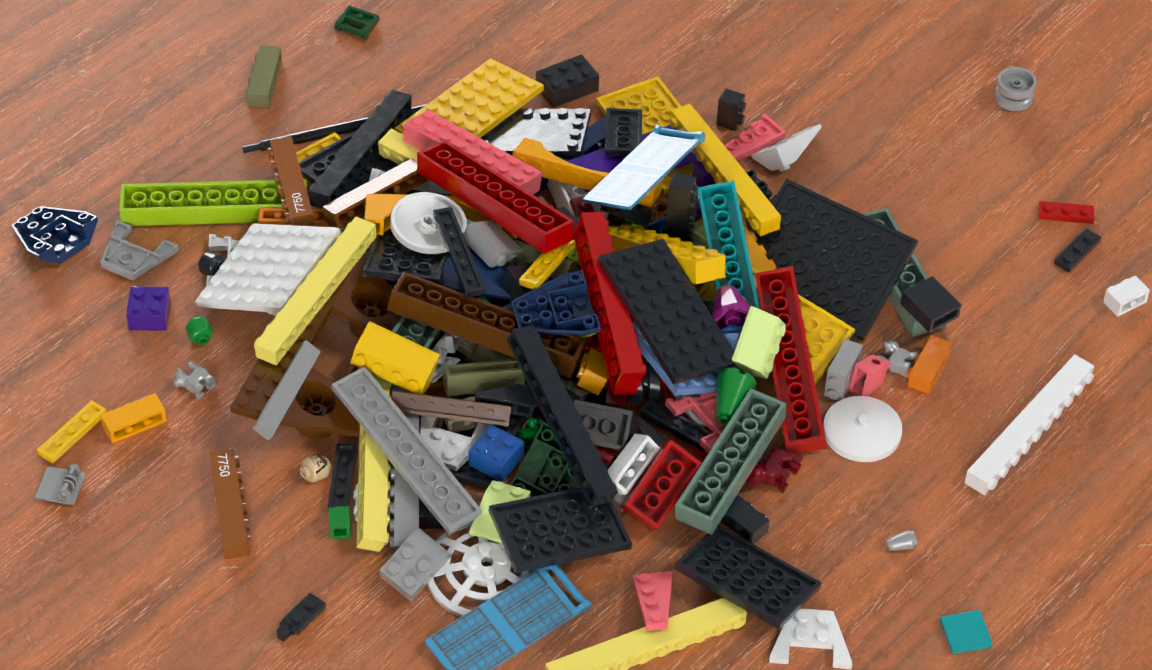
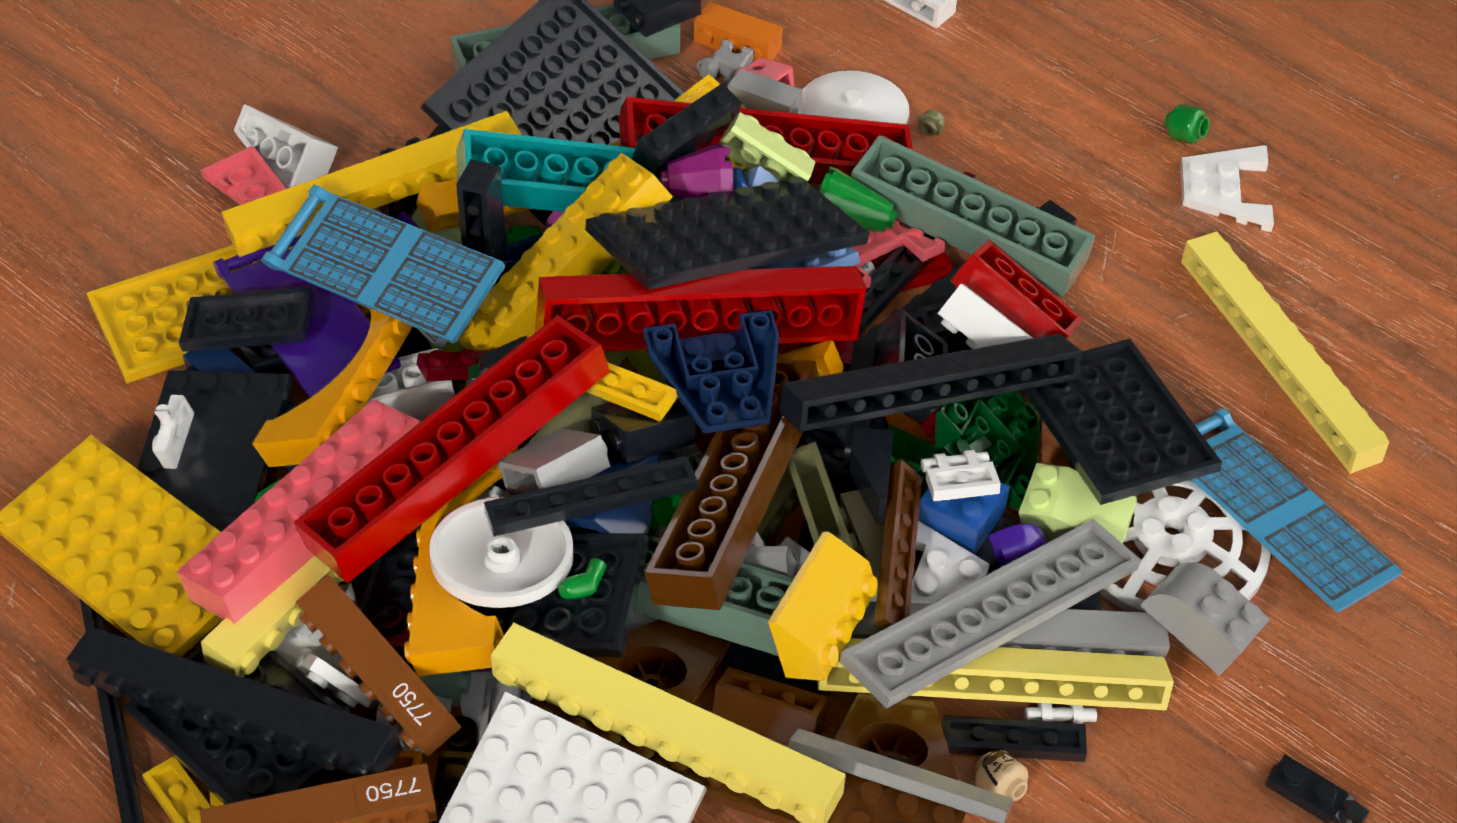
camera: 90 degrees left, 0 degrees up
green brick [328,506,351,539] -> none
black brick [536,54,599,108] -> none
coral wing [633,571,673,631] -> none
black plate [674,524,822,629] -> none
black brick [716,88,747,131] -> none
light grey cone [886,530,918,552] -> none
teal tile [939,610,993,654] -> none
none -> white plate [152,395,194,469]
none -> green arm [558,558,607,600]
none -> black brick [632,83,743,178]
none -> olive plate [918,109,945,136]
none -> white plate [921,450,1000,501]
none -> dark purple brick [988,524,1046,568]
none -> green head [1165,104,1210,144]

